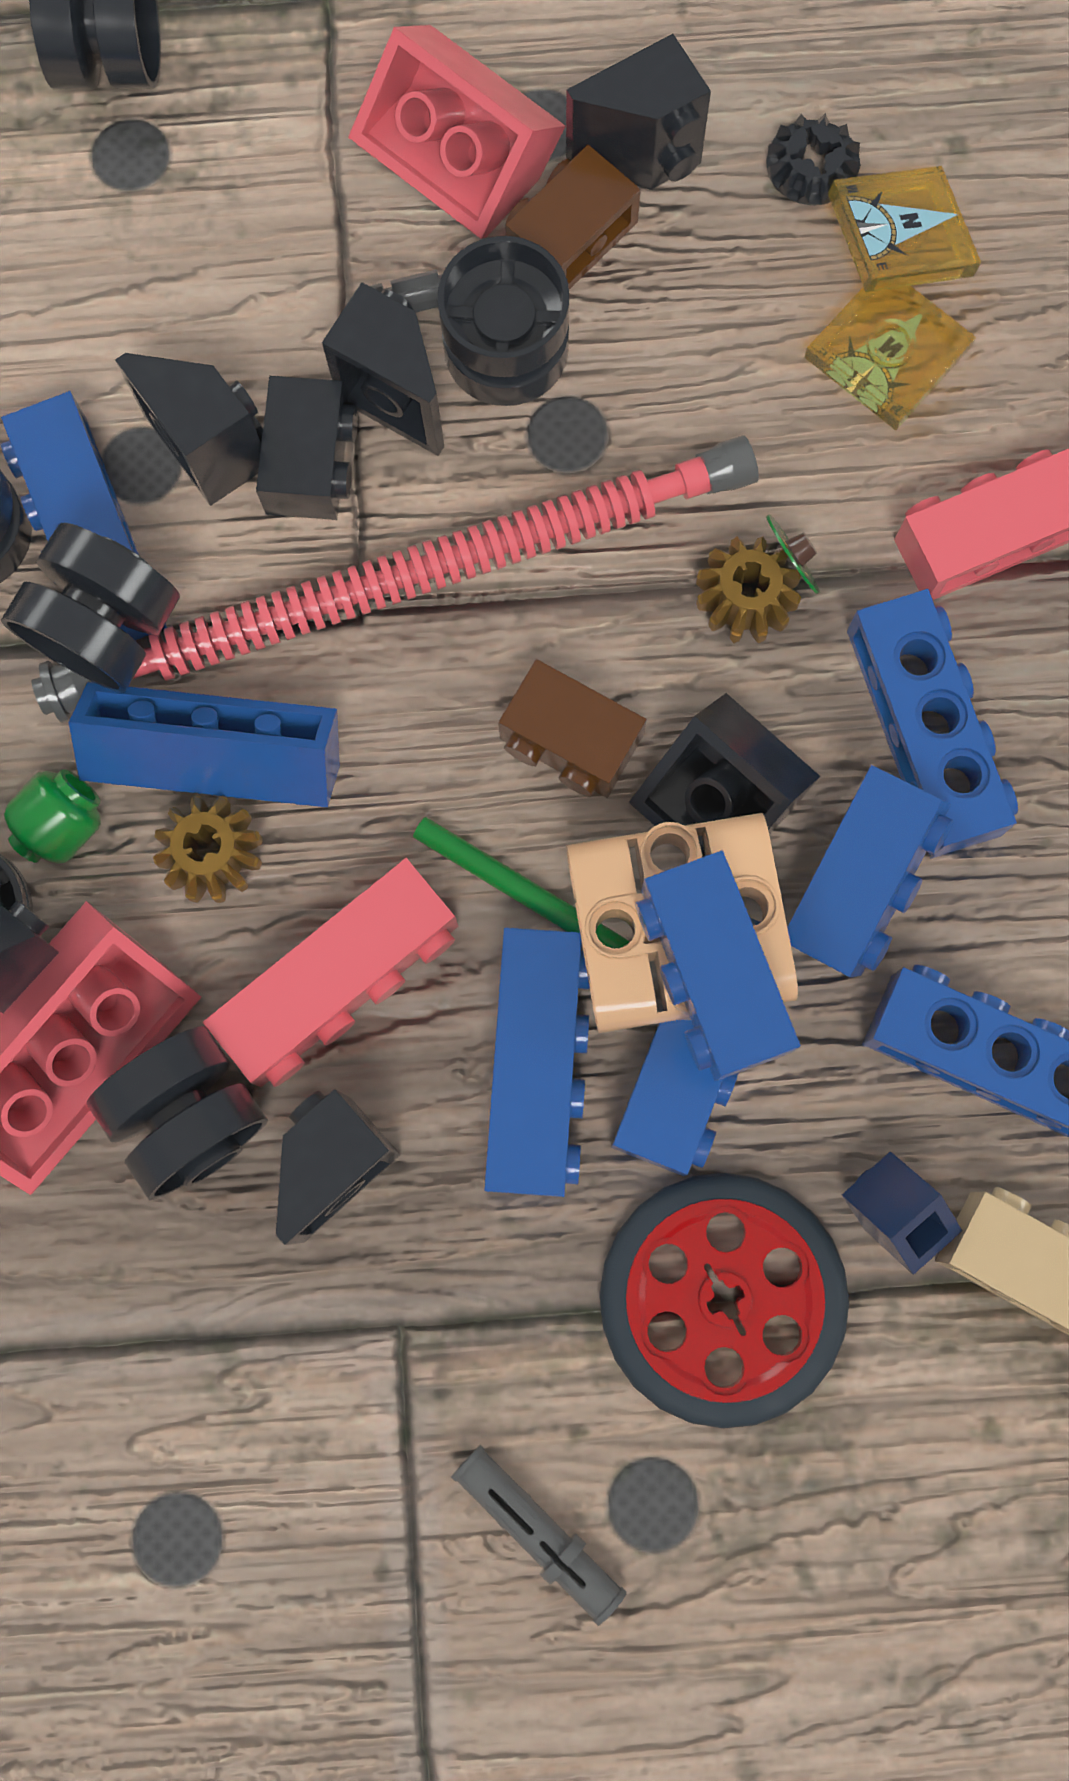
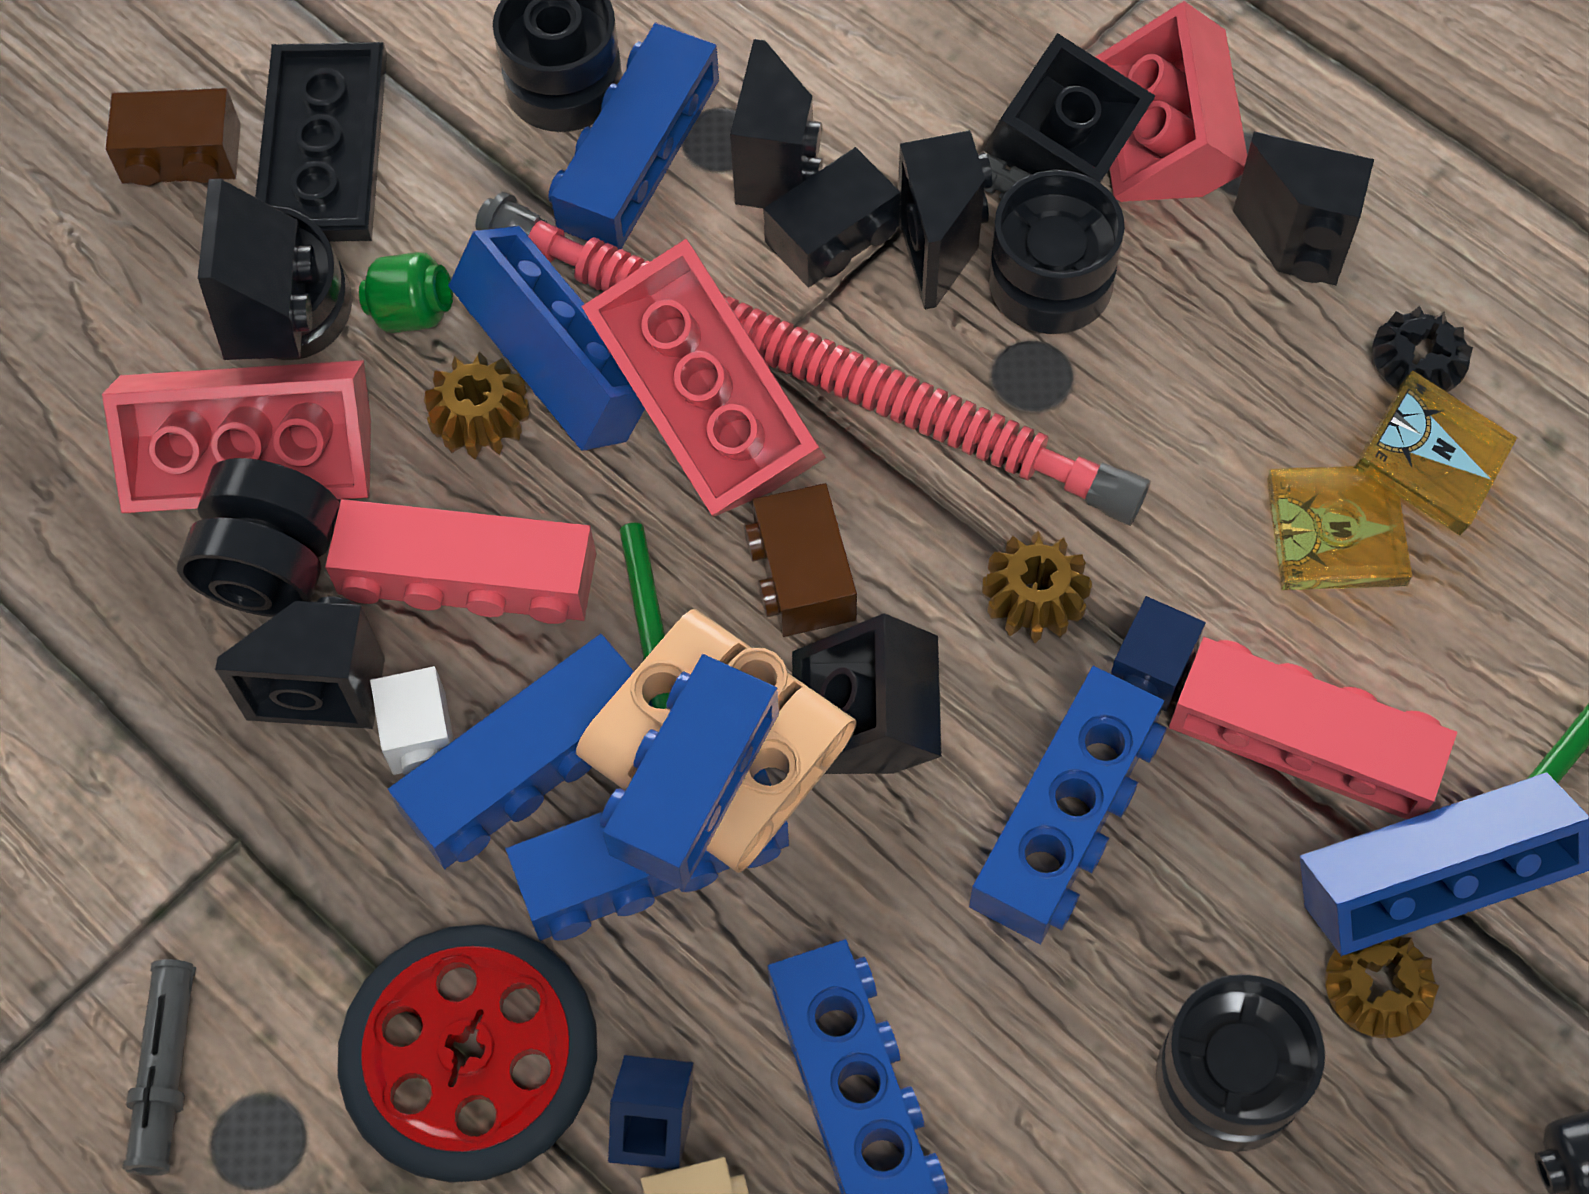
camera: 45 degrees right, 15 degrees down
black wheel [1,523,180,693] -> none
reddish brown brick [505,145,641,290] -> none
piece [766,514,820,594] -> none
blue brick [787,765,953,977] -> none
none -> white brick [370,666,454,775]
none -> coral slope [581,239,826,517]
none -> black slope [983,33,1155,183]
none -> dark blue brick [1111,596,1206,712]

